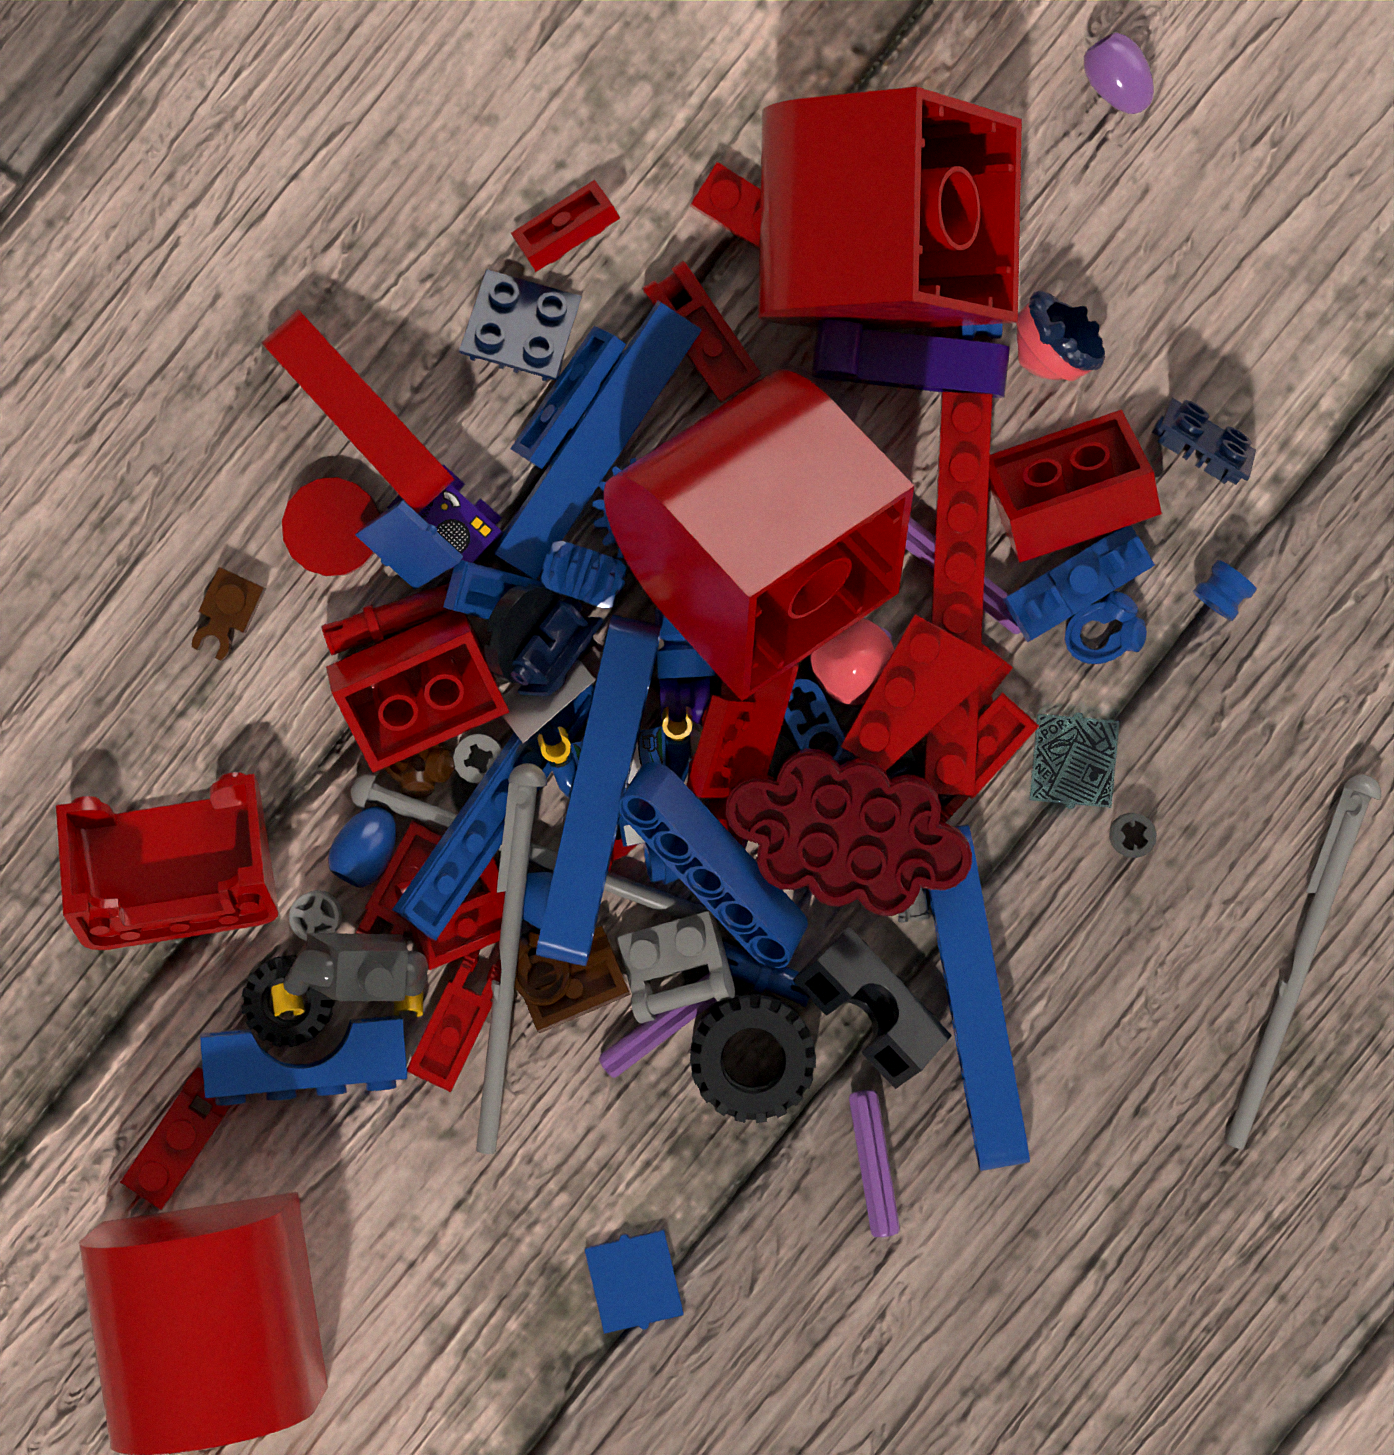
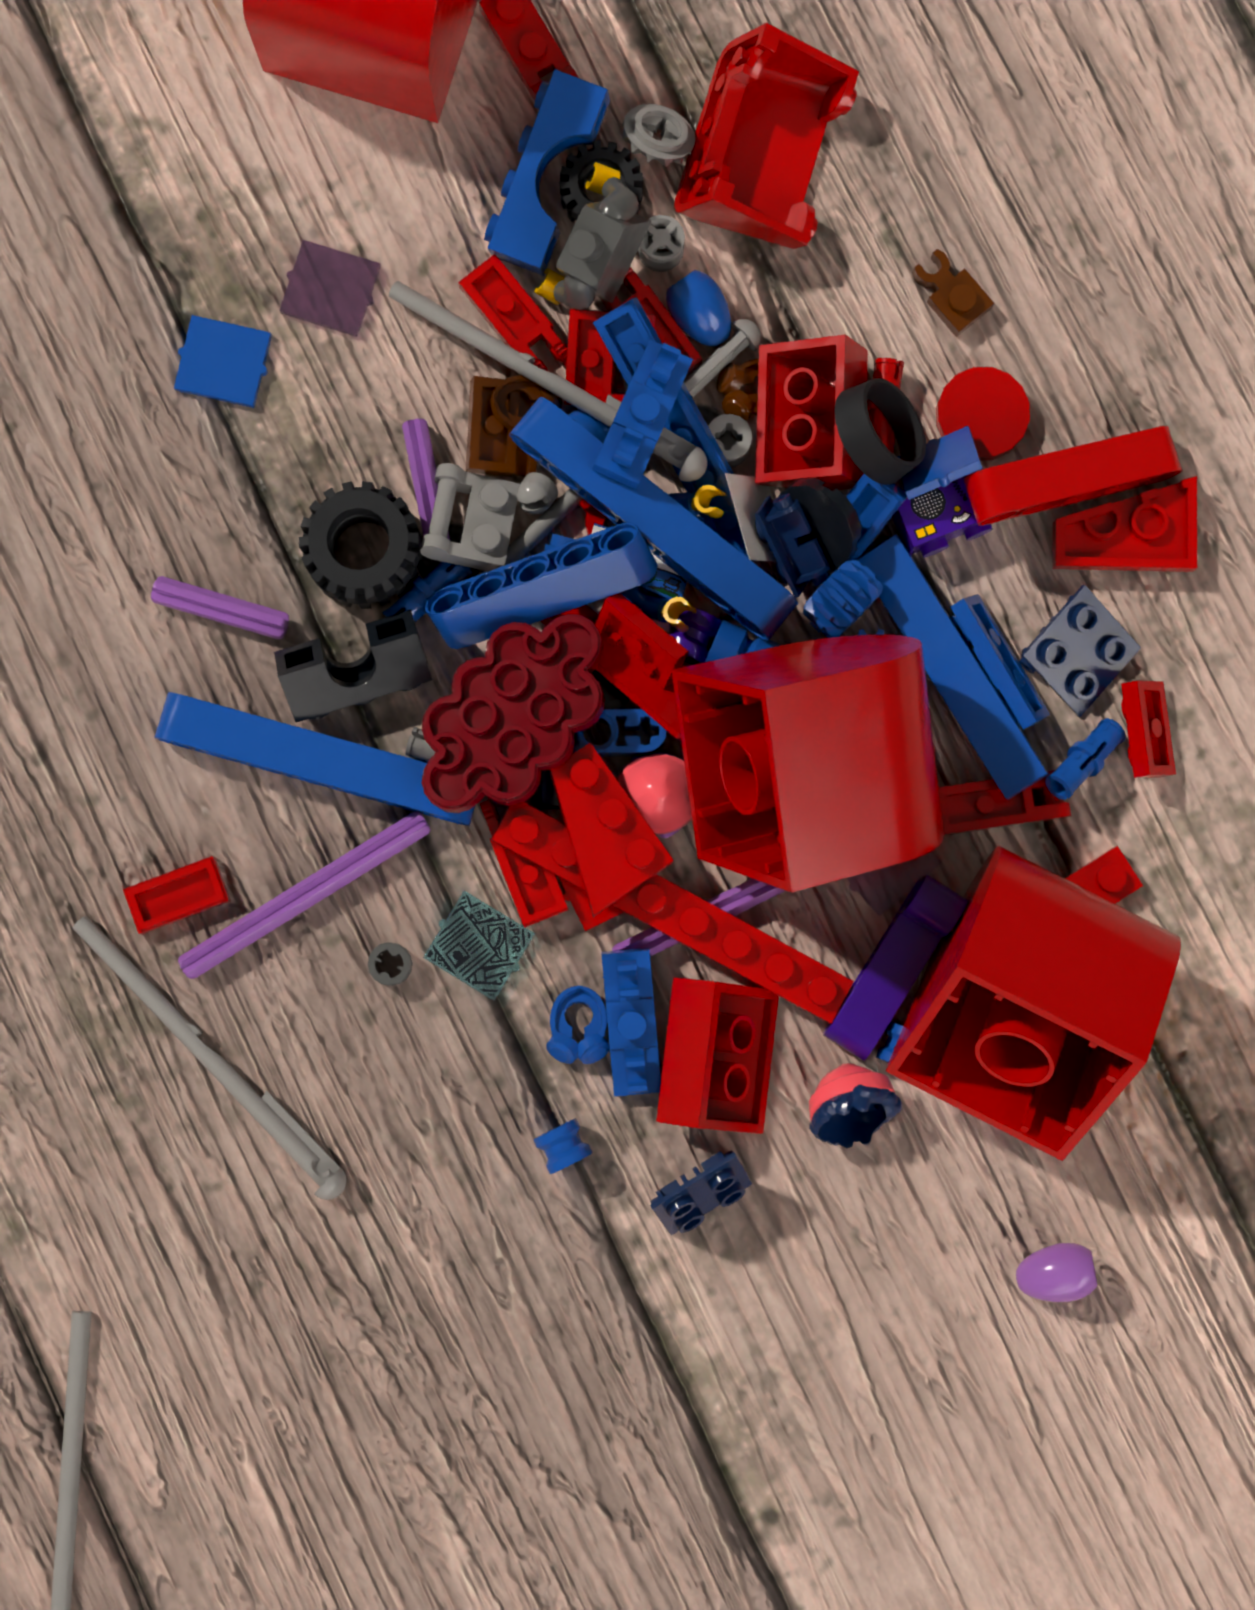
camera: 115 degrees right, 5 degrees down
none -> red tile [123,856,231,935]
none -> medium lavender axle [178,811,431,979]
none -> clear purple piece [279,240,381,337]
none -> light grey hinge [516,472,558,515]
none -> blue plate [592,339,693,489]
none -> light grey gear [622,104,695,167]
none -> black tyre [835,378,926,485]
none -> blue pin [1045,718,1126,800]
none -> red wing [1052,476,1197,572]

